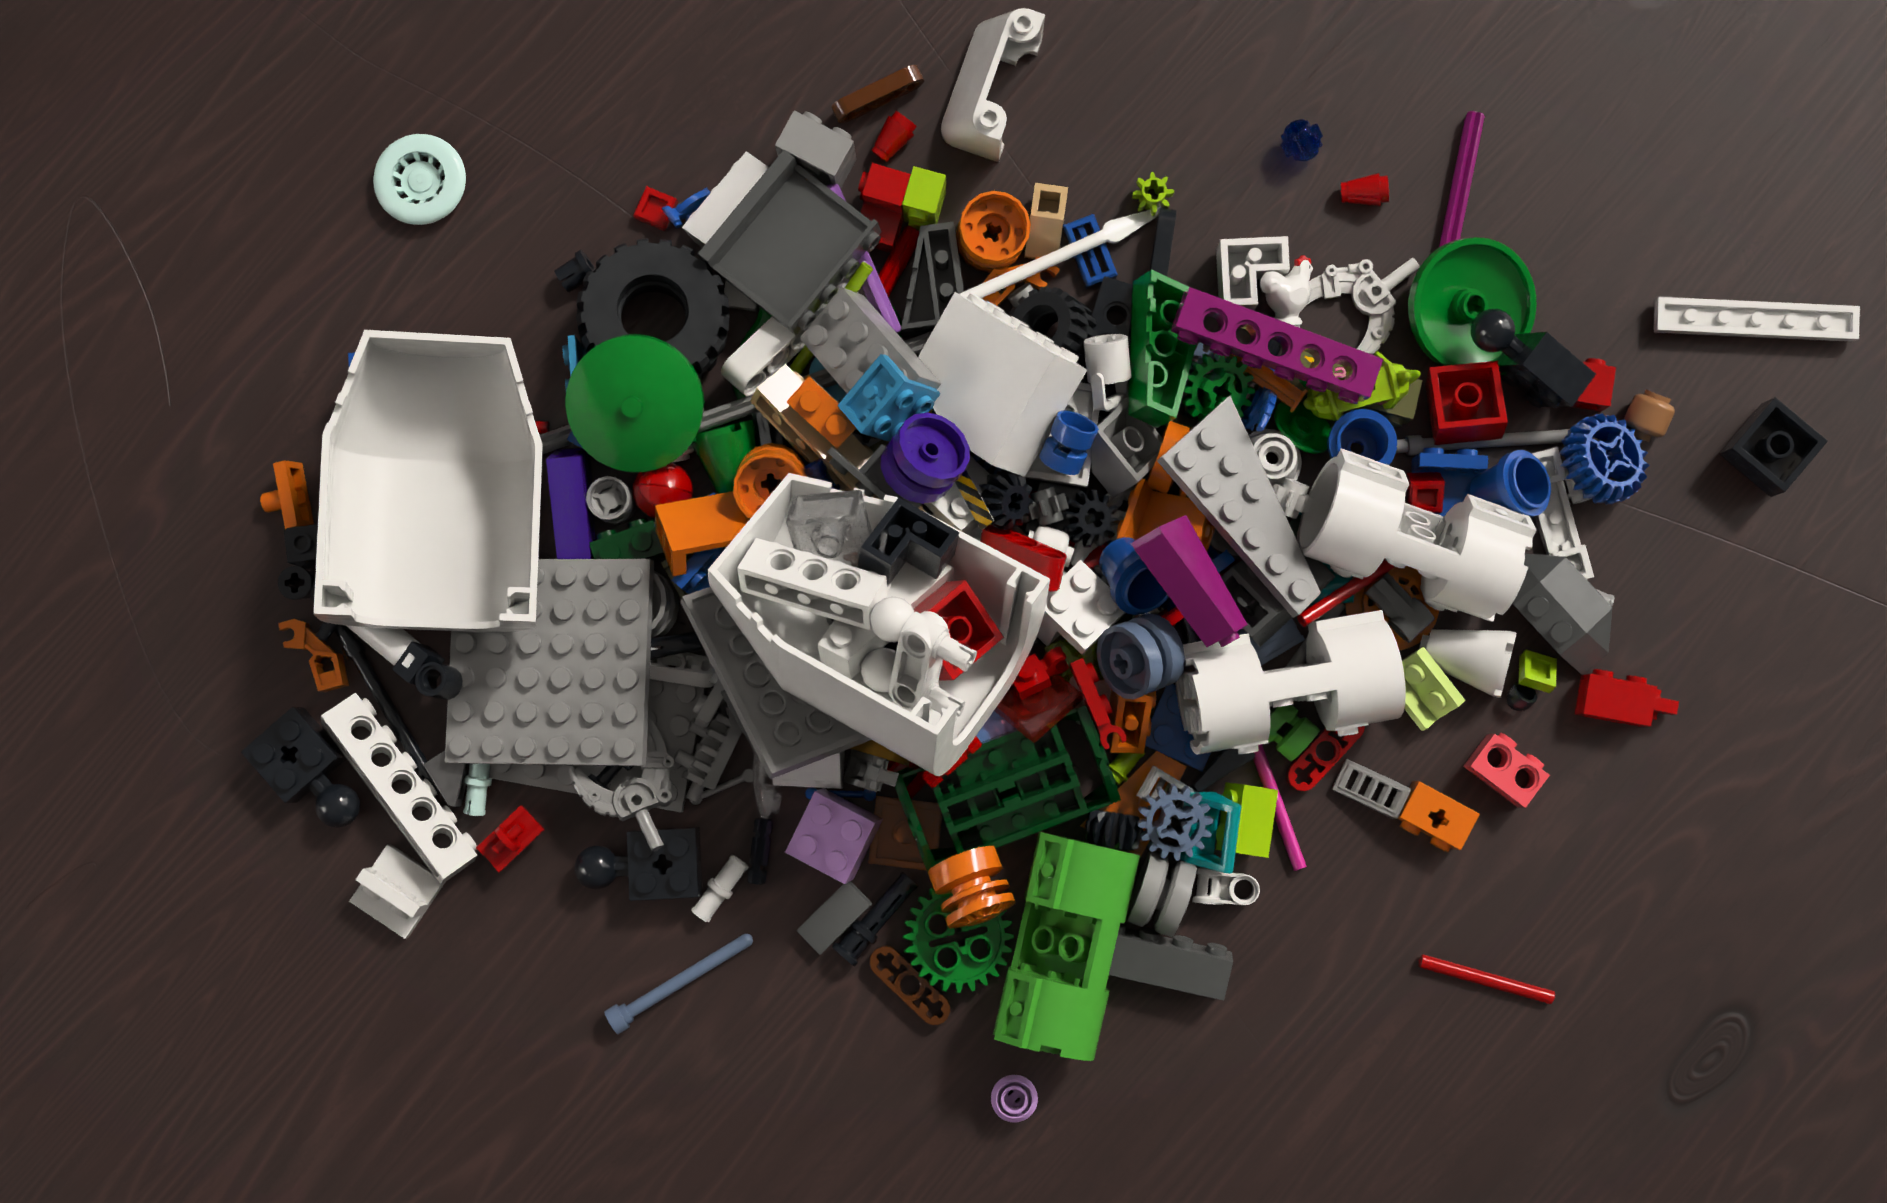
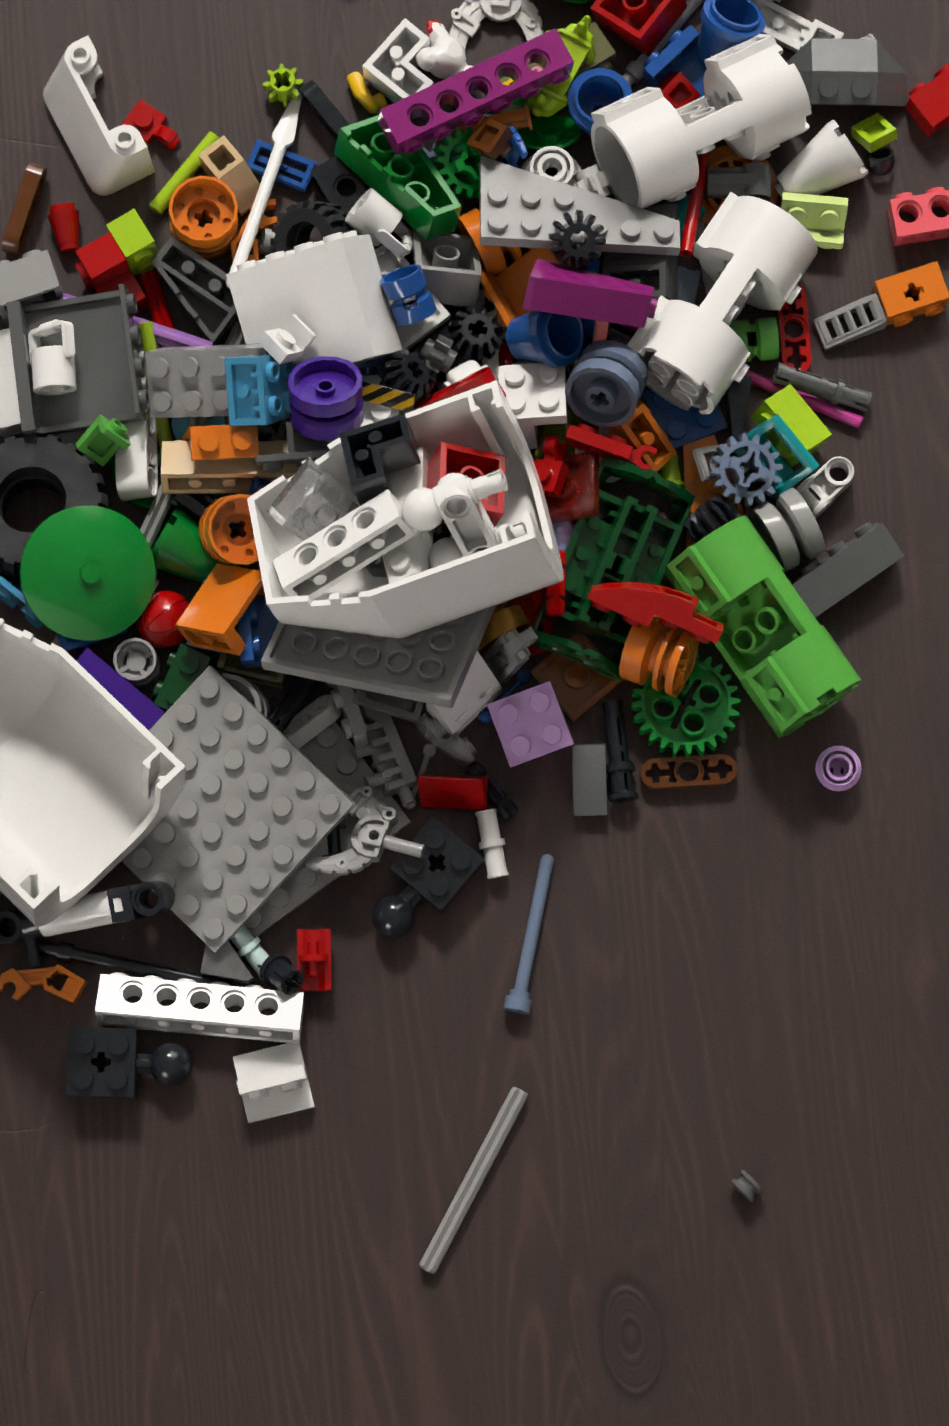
camera: 50 degrees left, 5 degrees down
none -> white piece [28,319,77,395]
none -> bright green bracket [76,414,131,467]
none -> red plate [121,99,180,151]
none -> lime piece [148,131,219,216]
none -> white bracket [257,314,316,364]
none -> black bush [260,953,304,995]
none -> yellow arm [346,72,388,114]
none -> red slope [417,773,488,810]
none -> light grey axle [419,1087,528,1274]
none -> reddish brown tile [467,116,514,160]
none -> black gear [548,210,606,268]
none -> red slope [587,582,724,644]
none -> dark grey pin [772,362,872,412]

